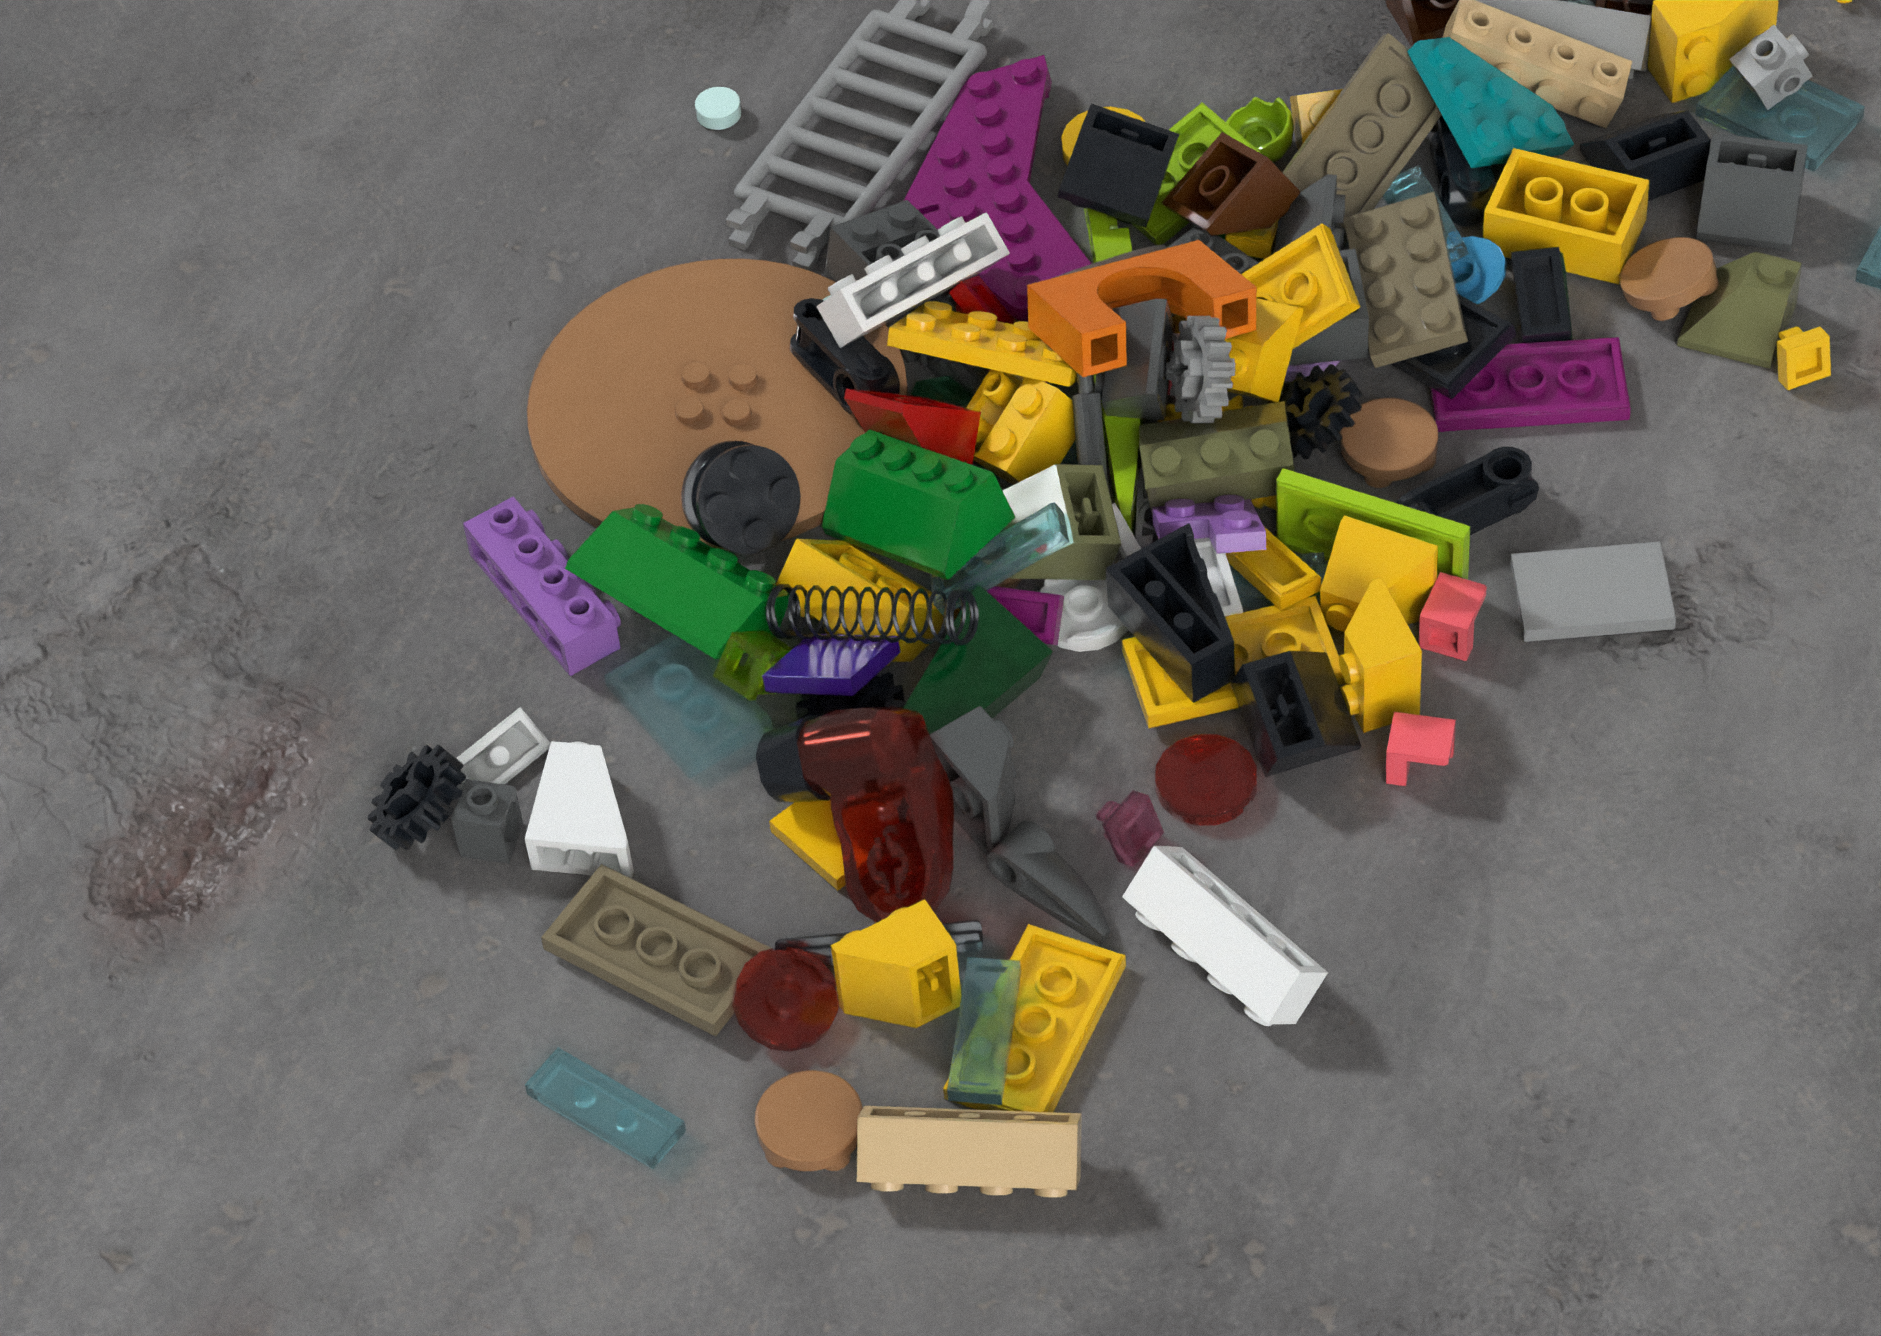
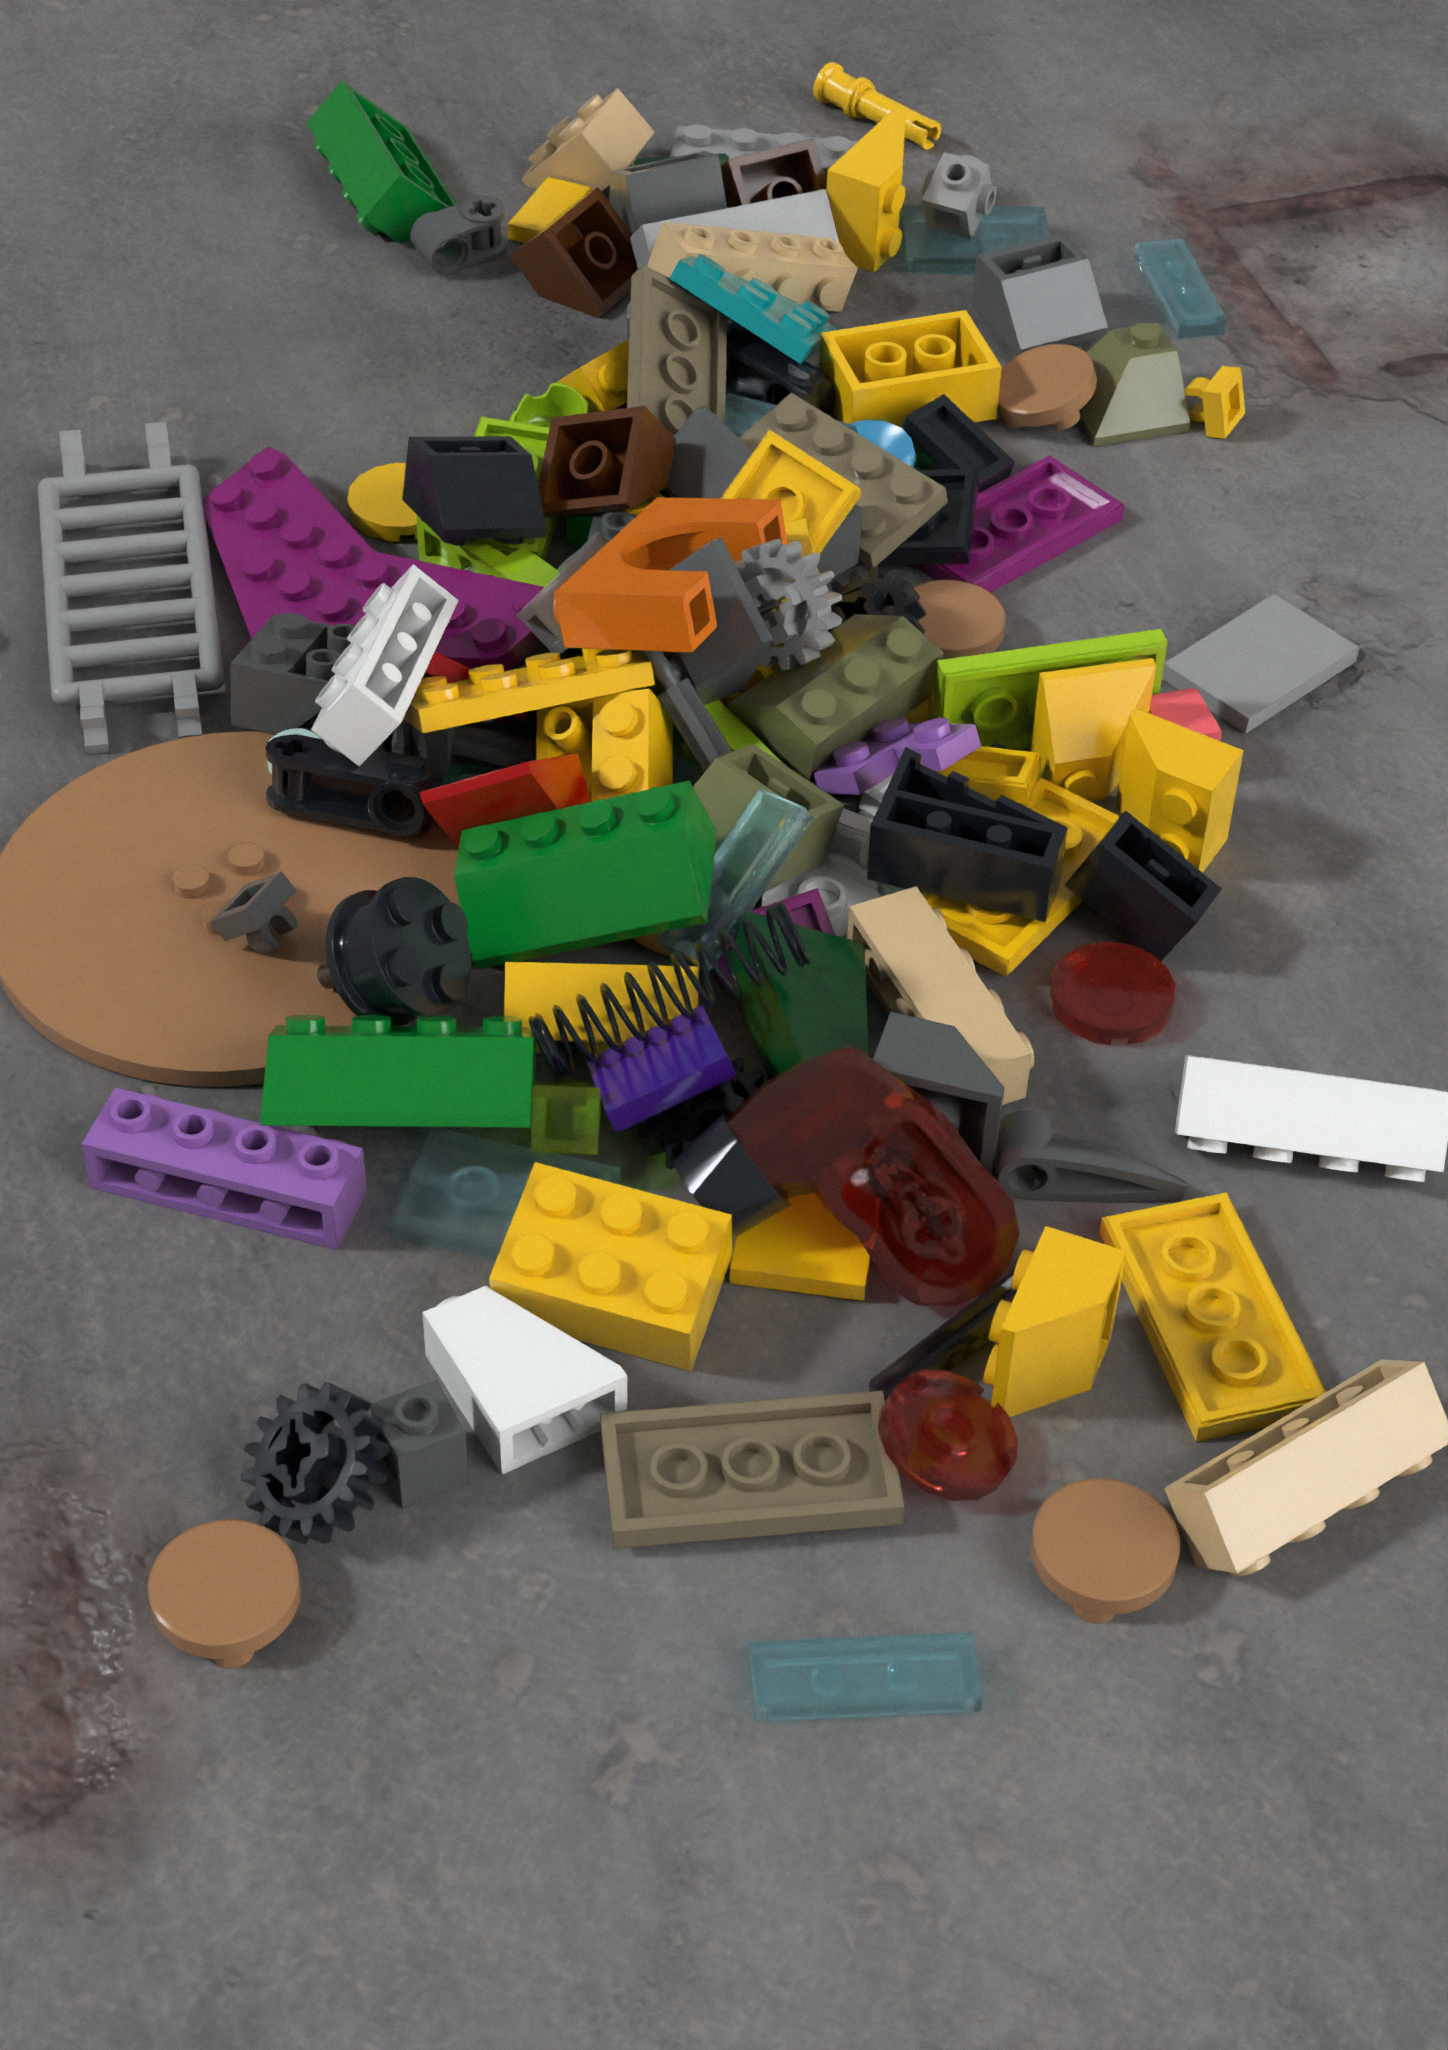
camera: 45 degrees left, 5 degrees down
white slope [457,707,550,790] -> none
clear light blue tile [947,957,1021,1105] -> none
clear pink tile [1095,790,1164,867] -> none
coral panel [1386,712,1456,786] -> none
black piece [1396,446,1539,535] -> none
black slope [1580,110,1711,201] -> none
none -> medium nougat tile [148,1519,302,1668]
none -> dark grey tile [210,871,298,954]
none -> yellow brick [489,1162,733,1372]
none -> tan brick [847,886,1035,1105]

